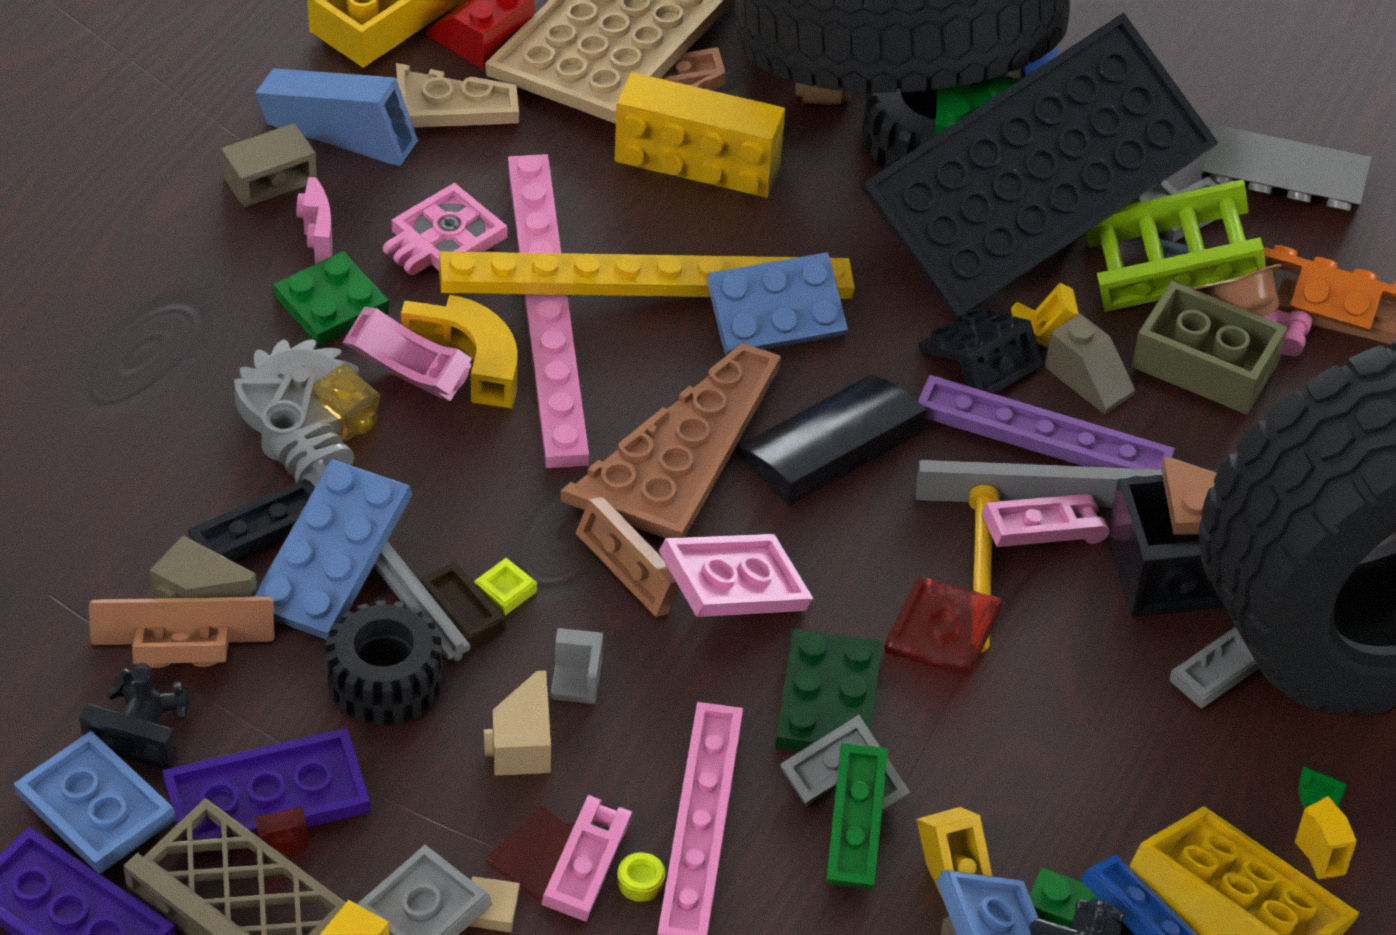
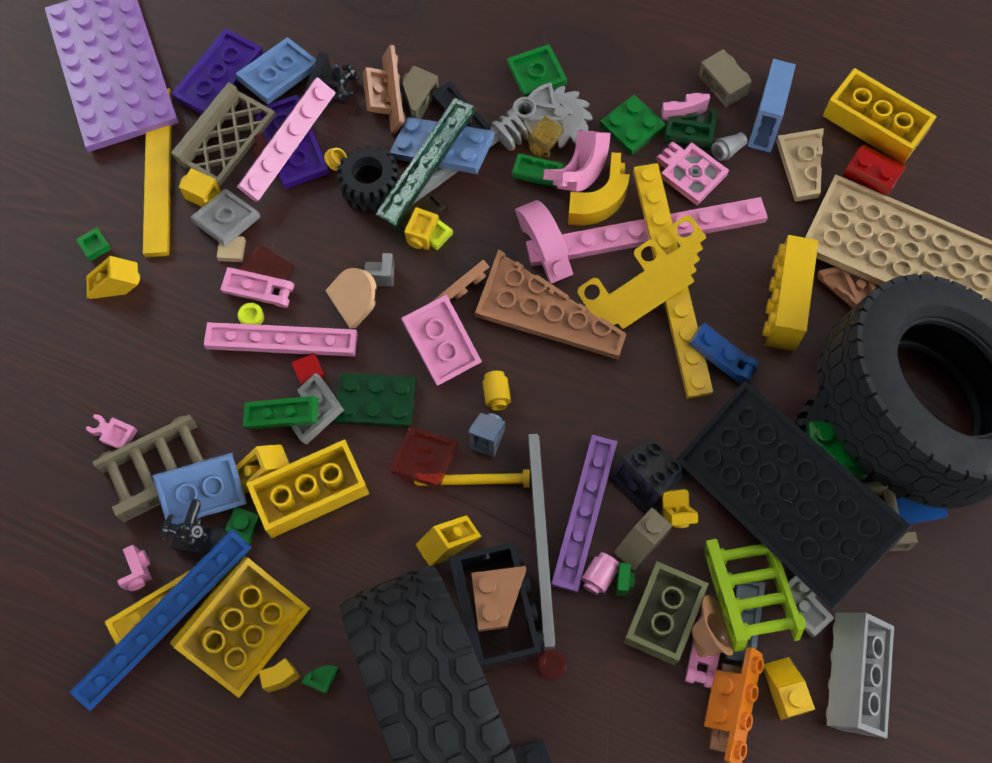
camera: 90 degrees right, 20 degrees up
tan slope [484,671,551,776] -> none
medium blue plate [706,252,848,356] -> none
black slope [736,375,926,506] -> none
bright pink plate [982,494,1110,547] -> none
none -> bright pink plate [237,77,336,202]
none -> yellow brick [246,439,369,538]
none -> red tile [291,353,325,386]
none -> yellow plate [324,148,347,171]
none -> light nougat tile [325,268,377,328]
none -> clear green tile [376,98,476,227]
none -> yellow bracket [404,207,439,250]
none -> yellow slope [416,515,481,566]
none -> sand blue slope [468,413,505,457]
none -> yellow brick [482,371,511,411]
none -> green plate [507,44,567,97]
none -> green plate [512,153,564,188]
none -> bright pink arch [515,200,573,284]
none -> yellow piece [577,215,706,329]
none -> bright pink brick [581,552,619,595]
none -> green plate [615,563,635,596]
none -> dark green wing [664,109,718,149]
none -> blue plate [689,323,760,385]
none -> light grey cone [711,132,747,161]
none -> yellow slope [763,657,815,720]

